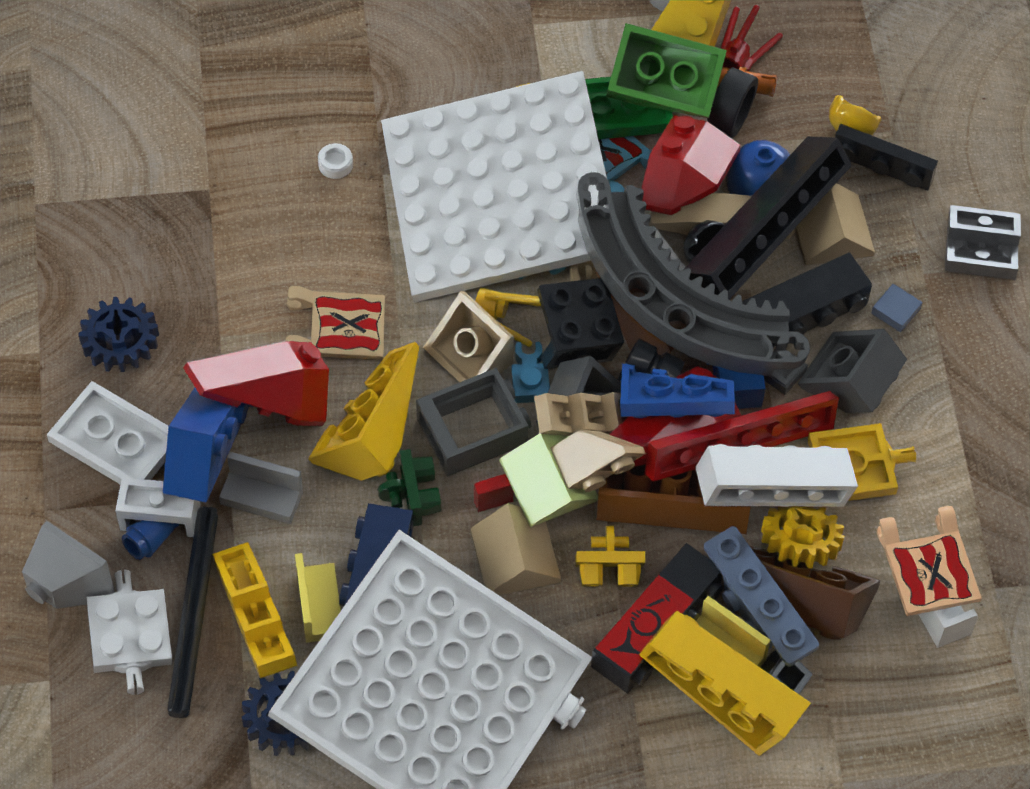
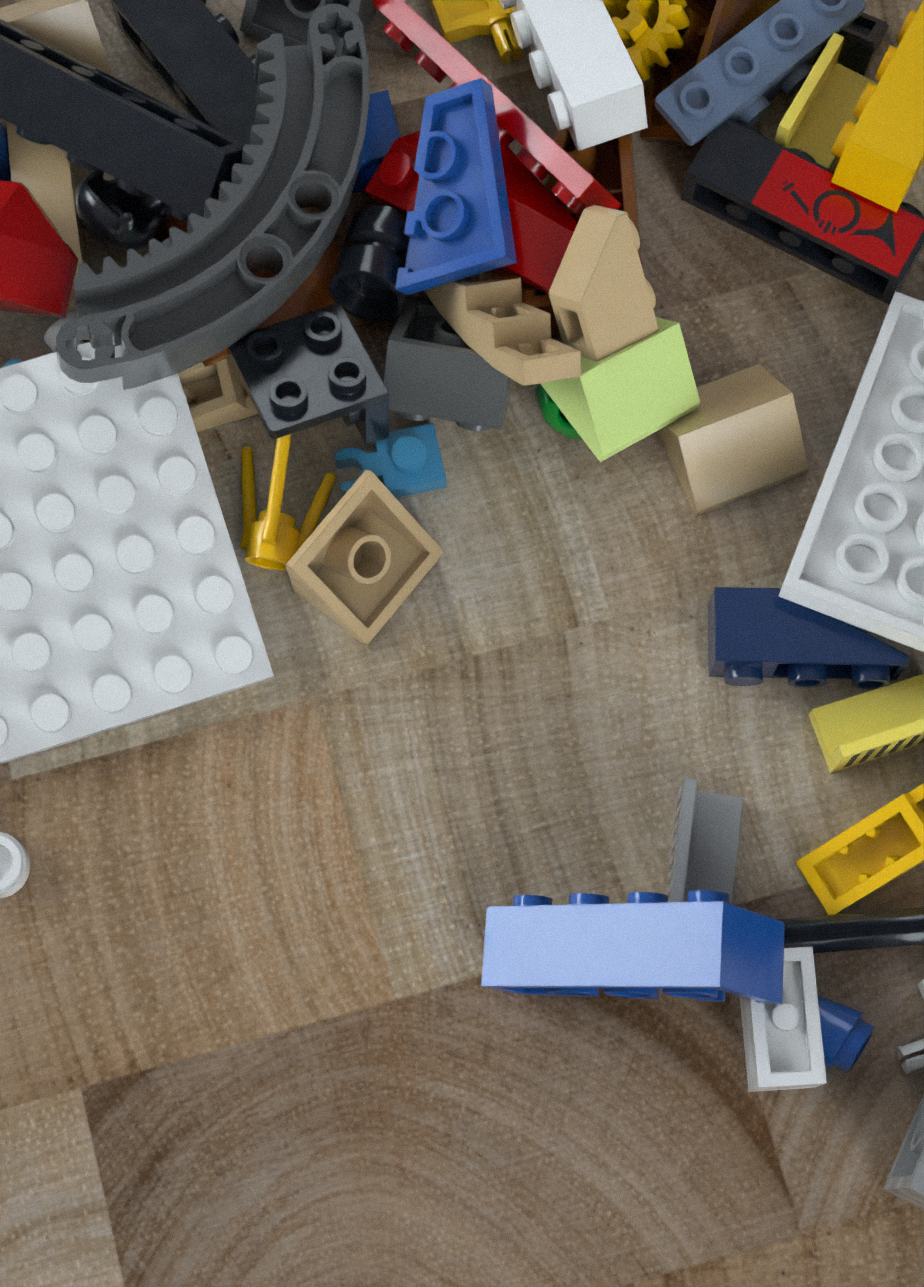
camera: 95 degrees left, 15 degrees up
white plate [47,381,168,484] -> none
dark blue gear [78,297,159,372] -> none
red wedge [183,341,329,426] -> none
flag [286,286,385,360] -> none
yellow wedge [308,342,419,481] -> none
dark green hips [377,449,441,527] -> none
dark grey window [416,368,532,477] -> none
red tile [474,474,514,513] -> none
yellow hips [575,526,645,587] -> none

